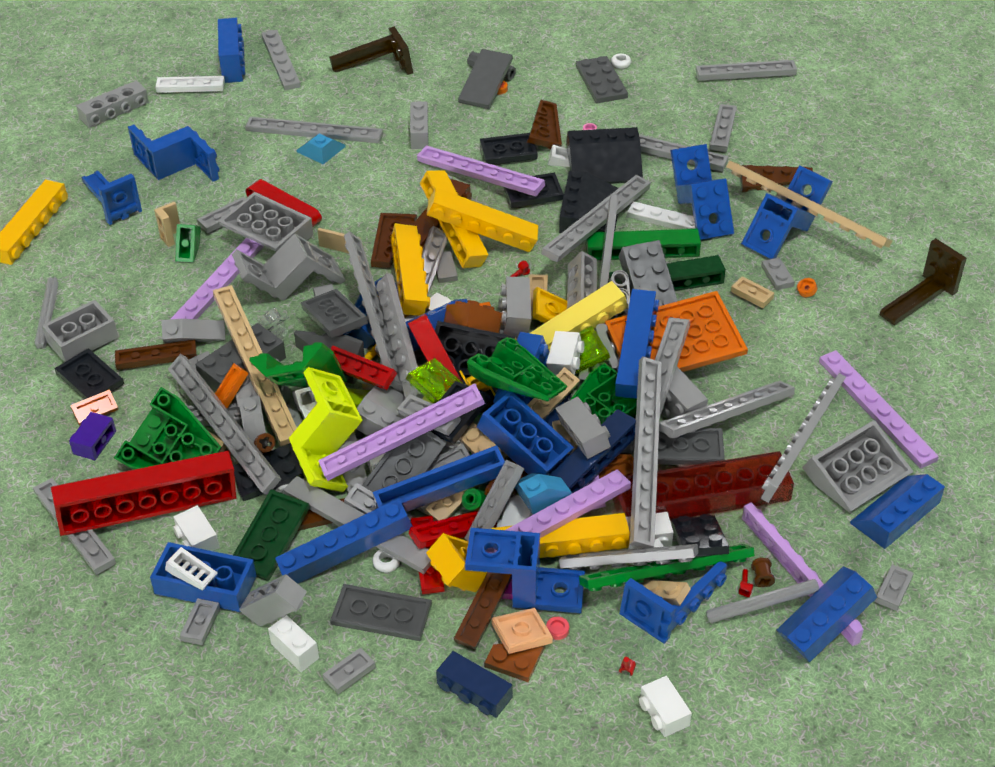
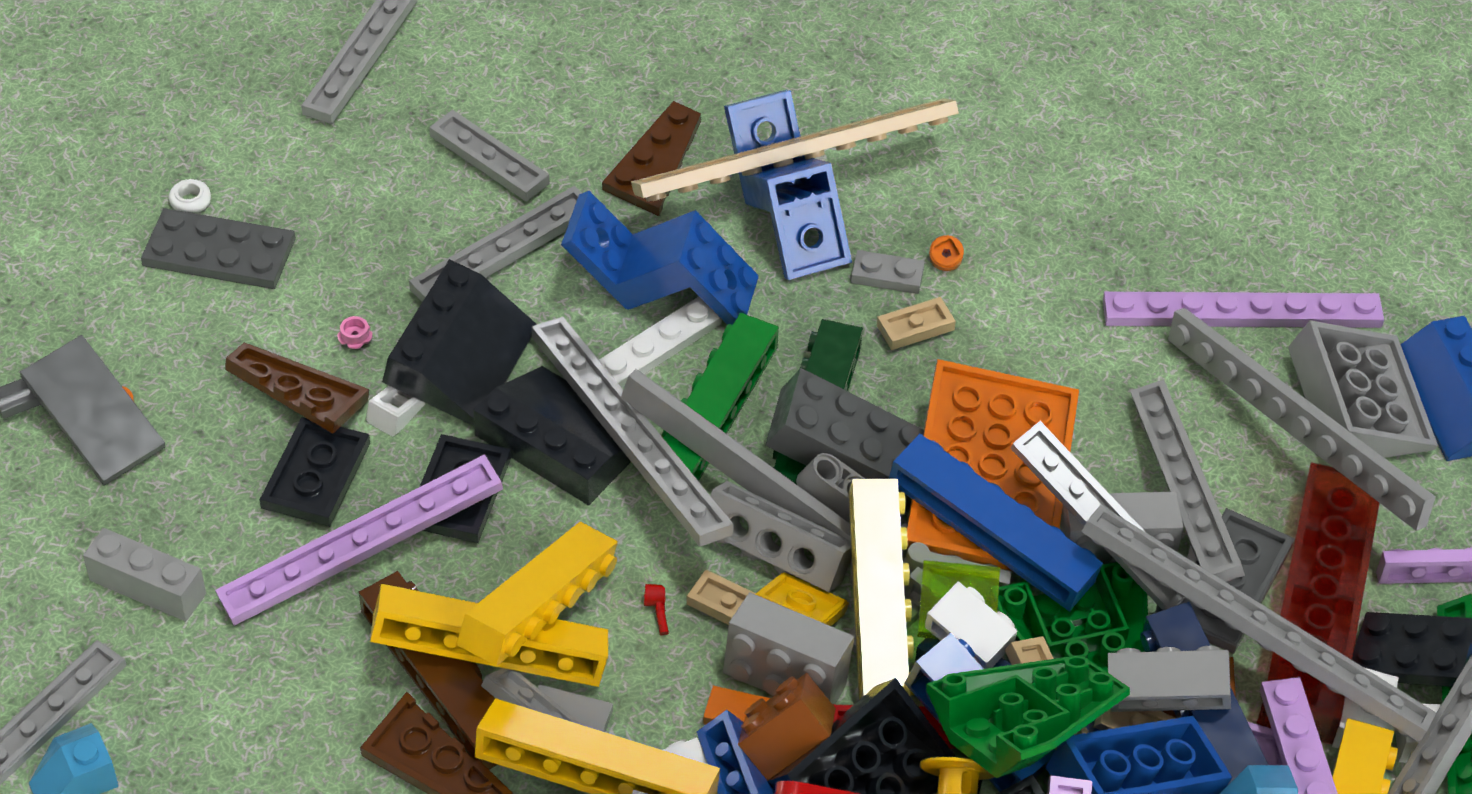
camera: 65 degrees left, 5 degrees up
dark brown bracket [879,238,967,325] -> none

